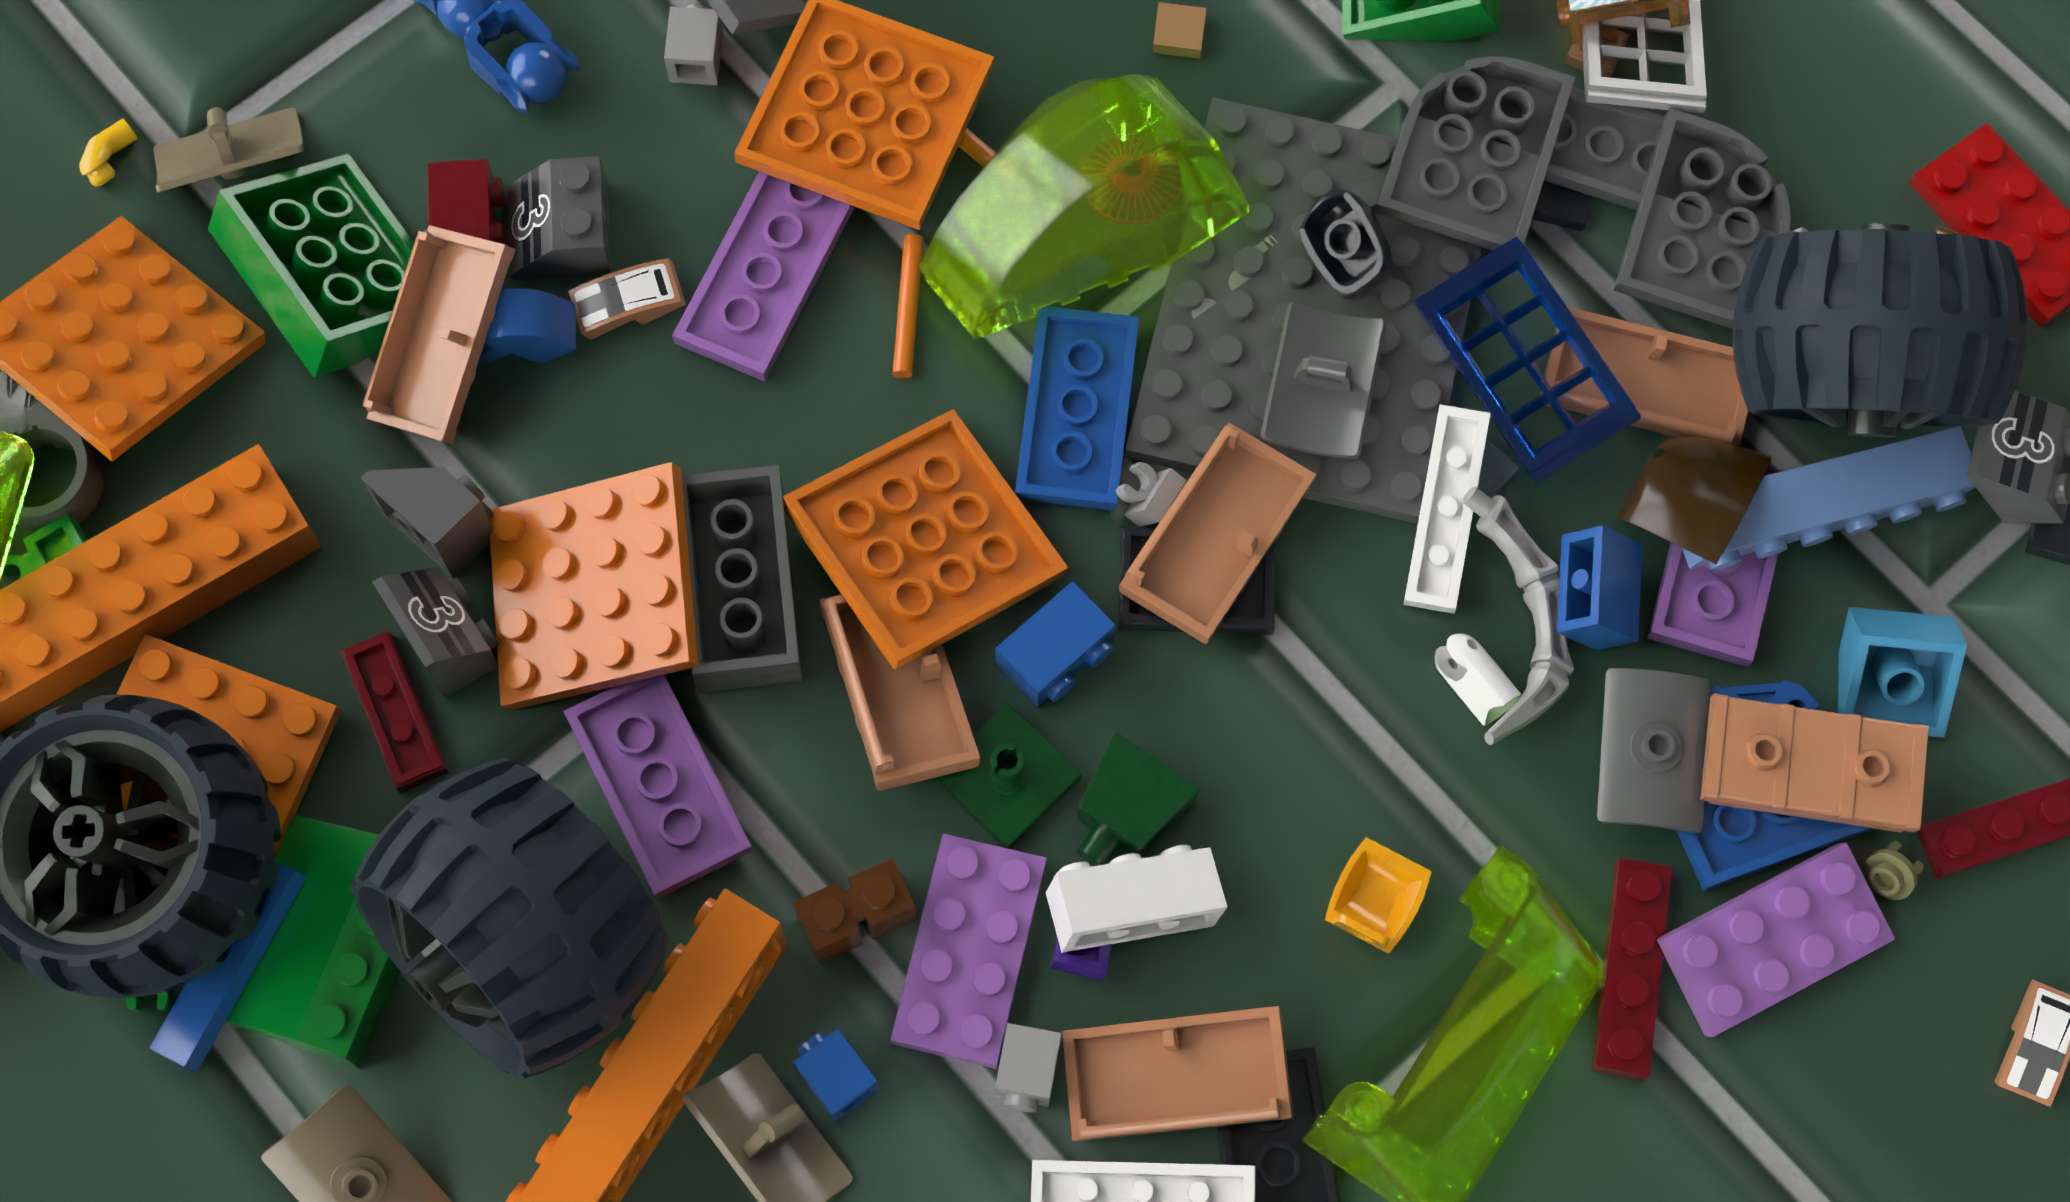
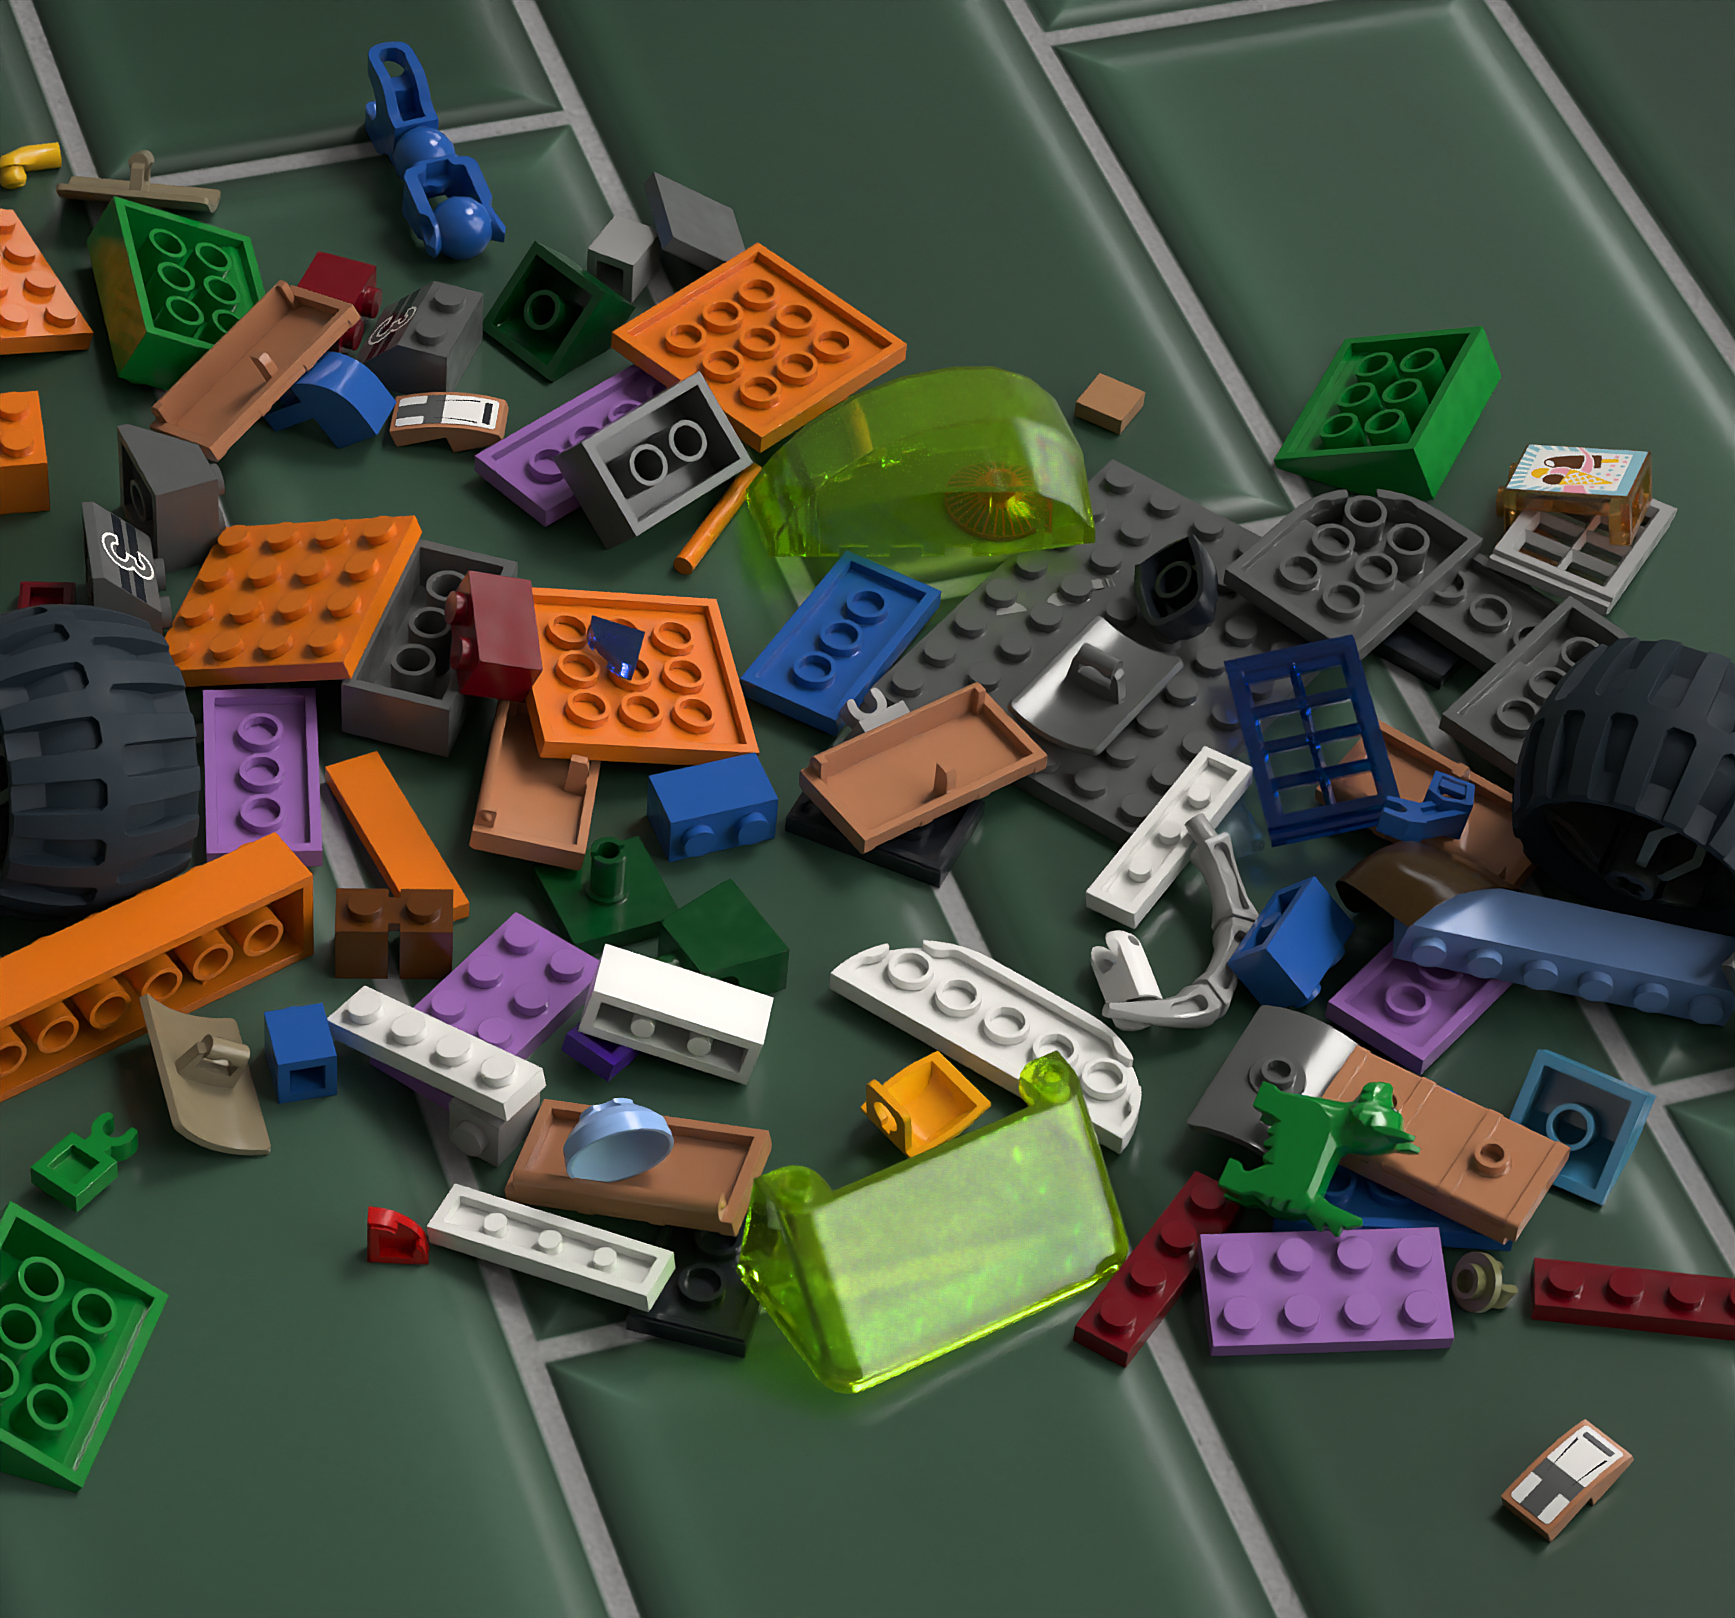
camera: 20 degrees right, 25 degrees down
none -> orange tile [325,751,470,921]
none -> white plate [327,986,546,1121]
none -> dark red brick [444,570,543,703]
none -> dark green slope [482,241,636,382]
none -> dark grey brick [553,371,753,550]
none -> light blue piece [563,1098,674,1183]
none -> clear blue tile [587,615,645,681]
none -> white plate [829,940,1141,1154]
none -> green animal [1218,1081,1421,1237]
none -> blue piece [1375,770,1475,842]

